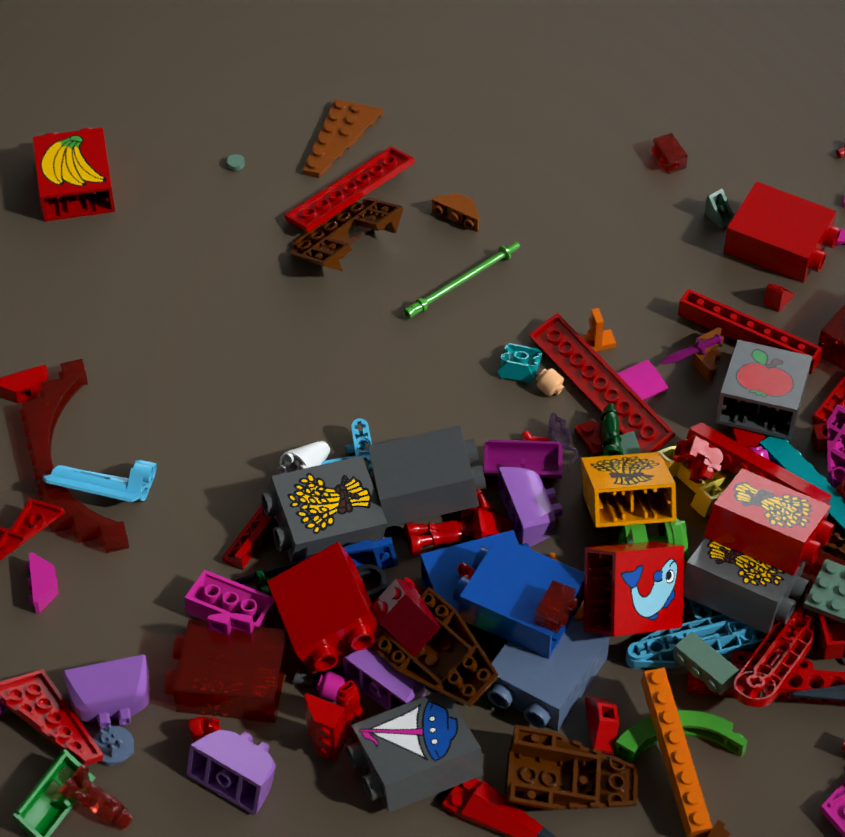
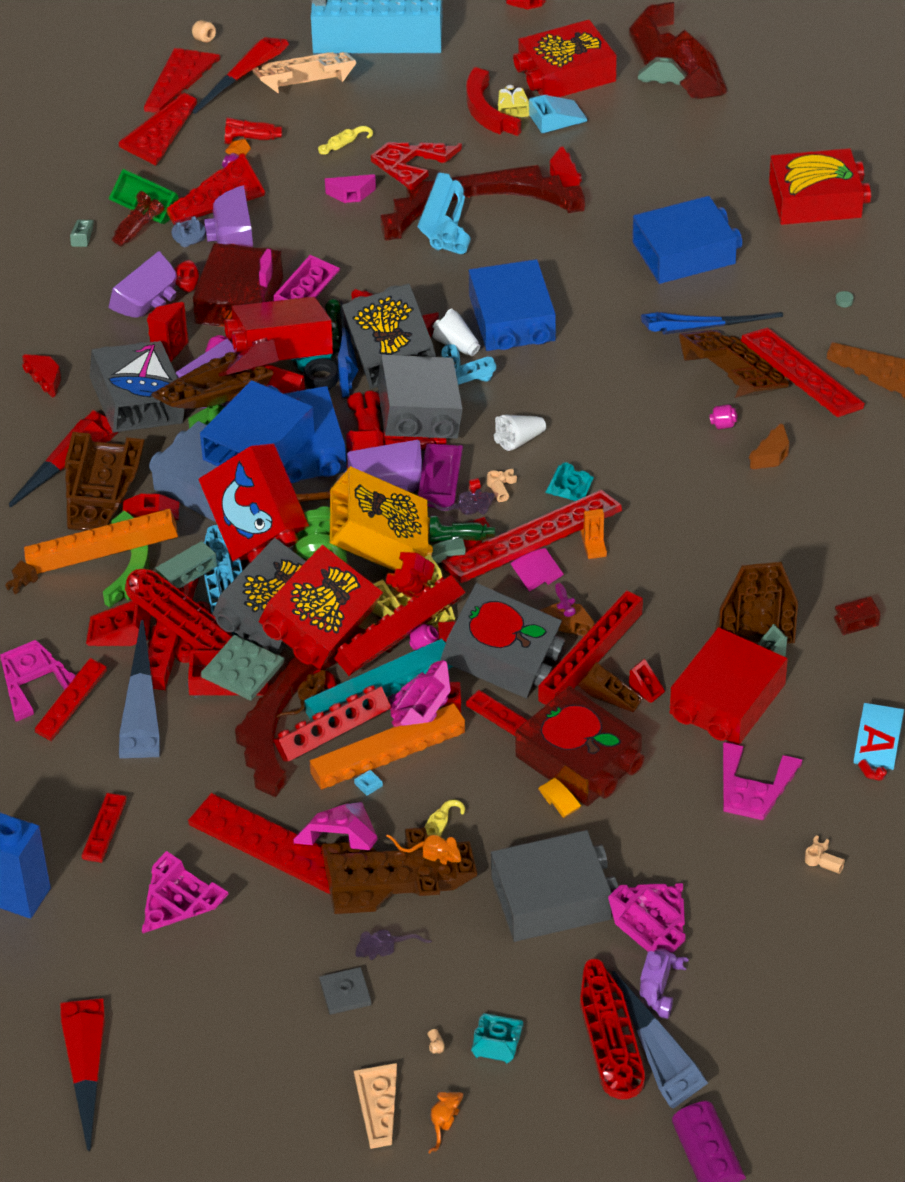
camera: 95 degrees right, 5 degrees down
red piece [336,680,365,737] -> none
bright green bar [403,242,520,319] -> none
clear red brick [535,580,578,633] -> none
light nougat head [536,368,564,396] -> none
none -> red slope [86,601,151,646]
none -> blue brick [469,259,556,351]
none -> light nougat bar [487,469,517,502]
none -> white cone [494,414,546,451]
none -> reddish brown slope [578,662,643,712]
none -> blue brick [632,196,742,284]
none -> blue plate [641,312,783,335]
none -> dark pink head [710,404,737,430]
none -> reddish brown wedge [714,562,798,644]
none -> medium azure slope [853,703,904,770]

